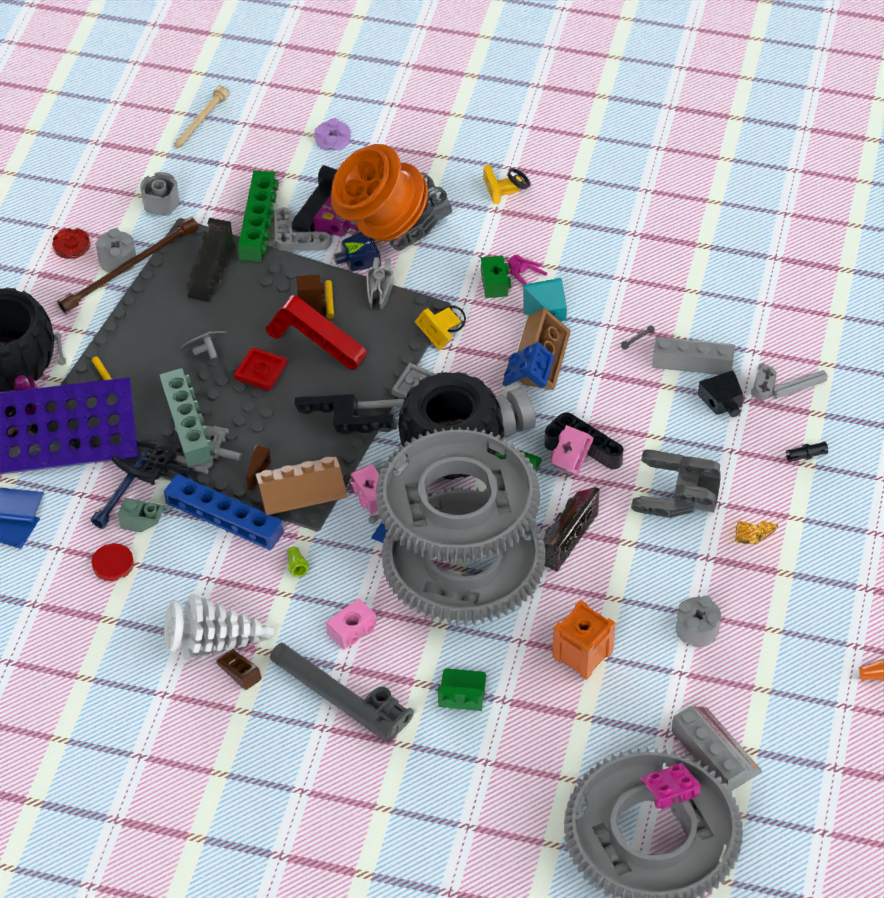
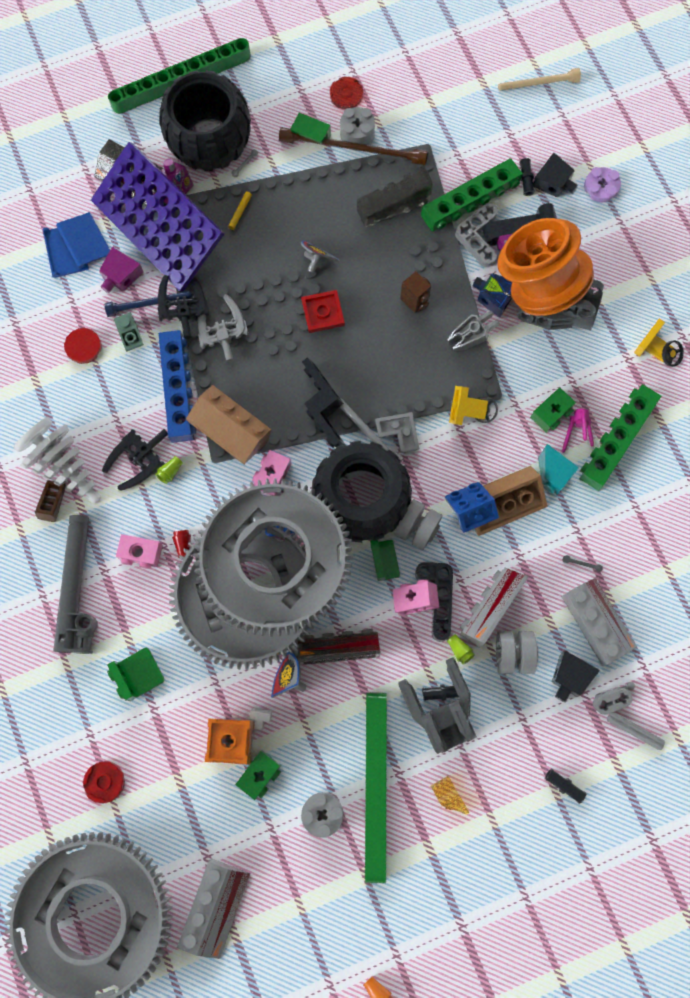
camera: 55 degrees right, 25 degrees up
light grey brick [140,172,180,216] -> none
sand green brick [159,368,213,467] -> none
reddish brown slope [246,445,271,491] -> none
red beam [266,295,367,370] -> none
yellow piece [324,280,334,319] -> none
dark pink hinge [640,763,701,810] -> none
none -> red tile [83,761,125,804]
none -> magenta torso [99,247,144,293]
none -> black bar [102,429,168,491]
none -> red cone [172,530,191,558]
none -> green brick [235,750,281,800]
none -> shield [271,652,306,698]
none -> green panel [291,112,331,144]
none -> green beam [365,692,387,883]
none -> black pin [422,684,459,701]
none -> lime cone [447,634,475,665]
none -> light grey slope [460,567,528,648]
none -> light grey wheel [496,631,538,674]
none -> black pin [519,158,535,196]
none -> black torso [533,152,578,197]
none -> green brick [579,384,662,491]

